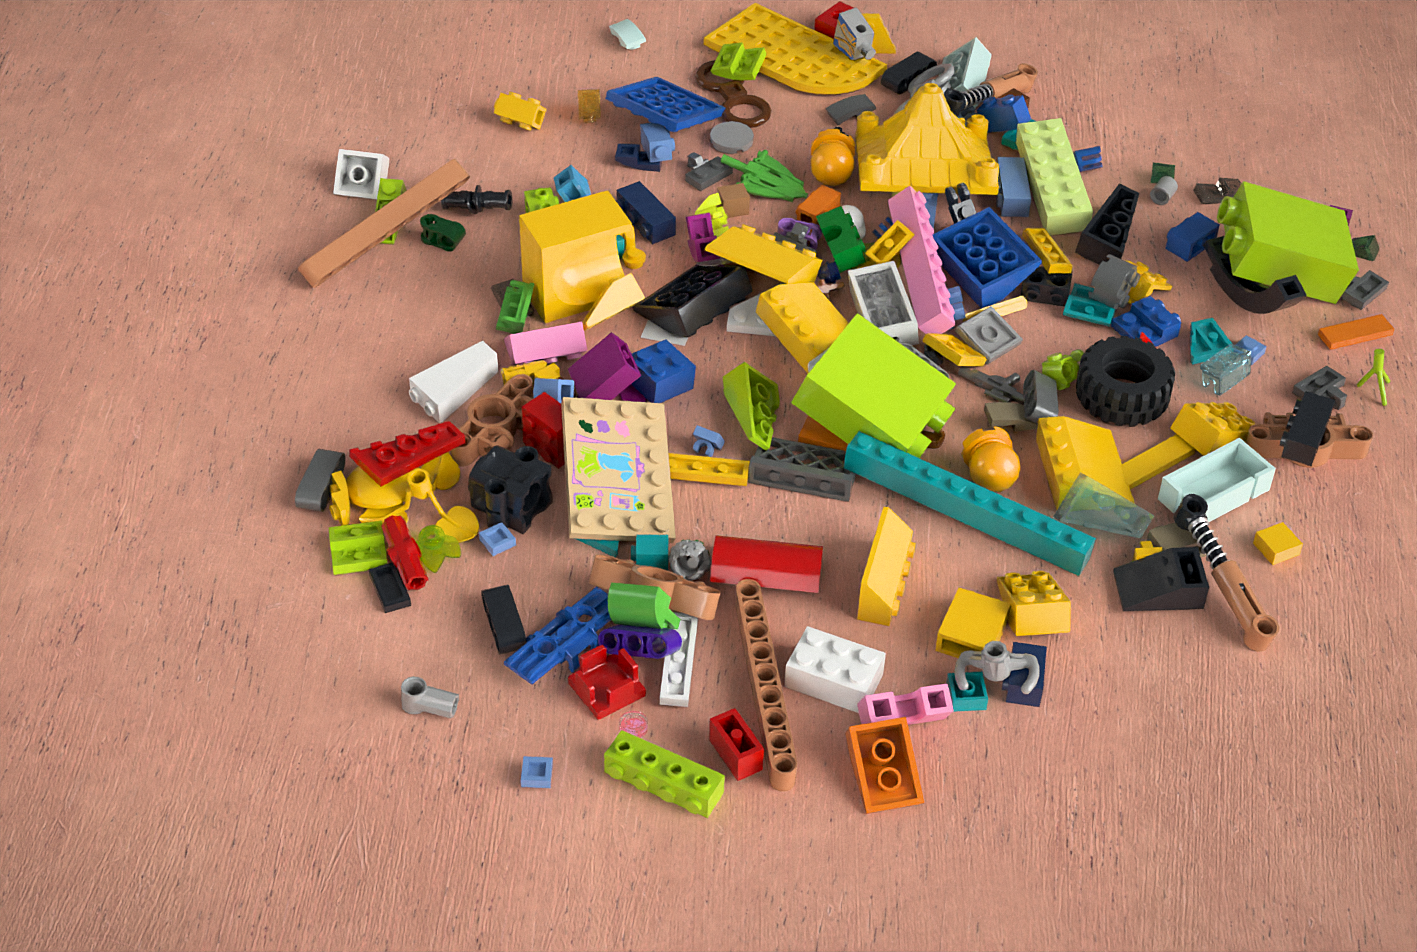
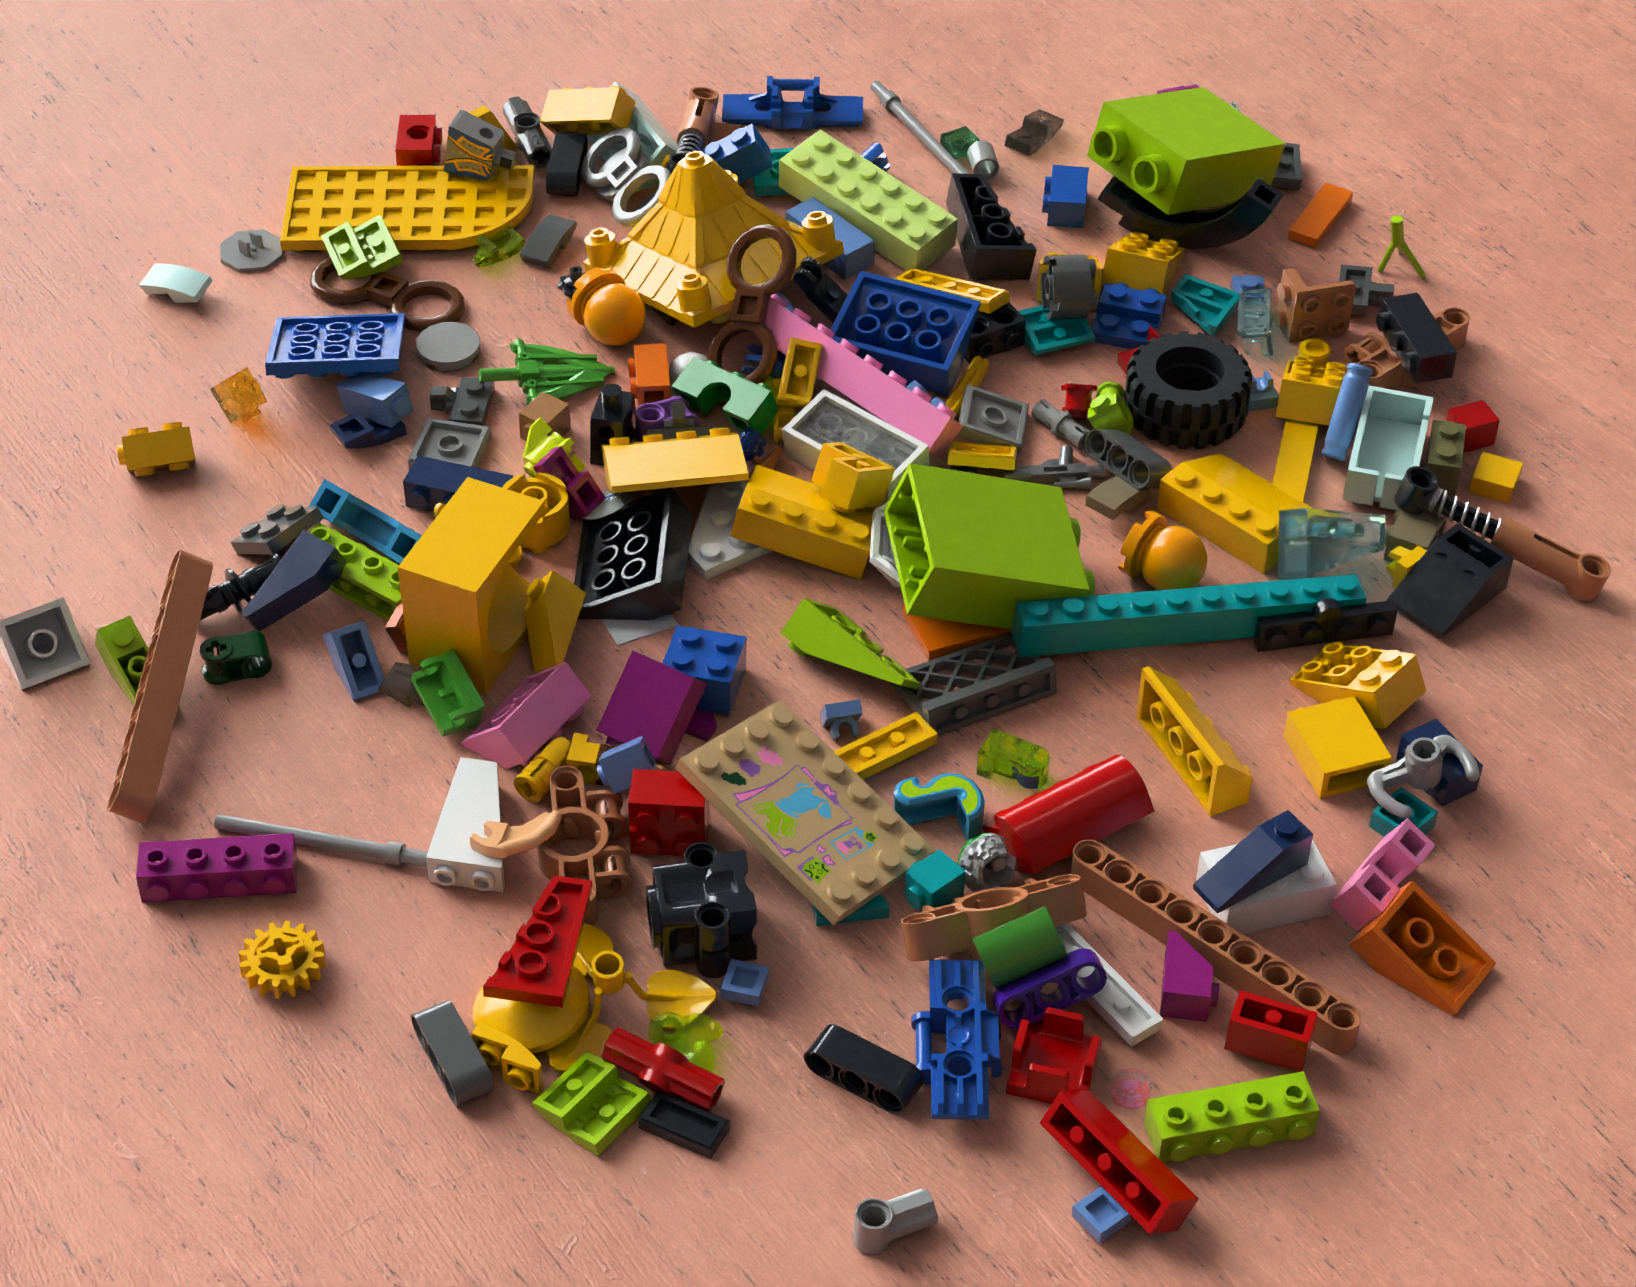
camera: 40 degrees left, 0 degrees up
none -> magenta brick [136,833,298,902]
none -> light grey bar [214,814,428,867]
none -> light grey piece [220,229,283,272]
none -> dark grey plate [231,504,324,555]
none -> yellow gear [238,920,326,999]
none -> dark blue slope [241,530,347,632]
none -> medium blue slope [322,621,388,701]
none -> light grey tile [408,418,492,469]
none -> light nougat piece [470,811,562,858]
none -> clear neon green slope [473,225,526,268]
none -> dark grey piece [502,96,552,168]
none -> yellow brick [502,473,570,554]
none -> brick [540,85,636,135]
none -> black torso [590,384,636,466]
none -> reddish brown bar [707,224,797,384]
none -> blue piece [722,76,863,129]
none -> yellow brick [811,442,895,513]
none -> light grey bar [870,81,969,174]
none -> dark azure animal [893,773,985,841]
none -> clear neon green leg [977,728,1050,789]
none -> light grey pin [1031,399,1090,450]
none -> red brick [1039,1089,1199,1235]
none -> red brick [1061,383,1097,419]
none -> yellow slope [1101,232,1186,295]
none -> magenta slope [1160,930,1219,1022]
none -> dark blue slope [1193,810,1313,914]
none -> medium blue tile [1248,371,1279,411]
none -> black hinge [1254,598,1398,652]
none -> nougat bracket [1273,268,1356,343]
none -> yellow tile [1298,338,1331,366]
none -> medium blue axle [1321,363,1373,462]
none -> olive brick [1424,420,1466,498]
none -> red brick [1446,400,1500,453]

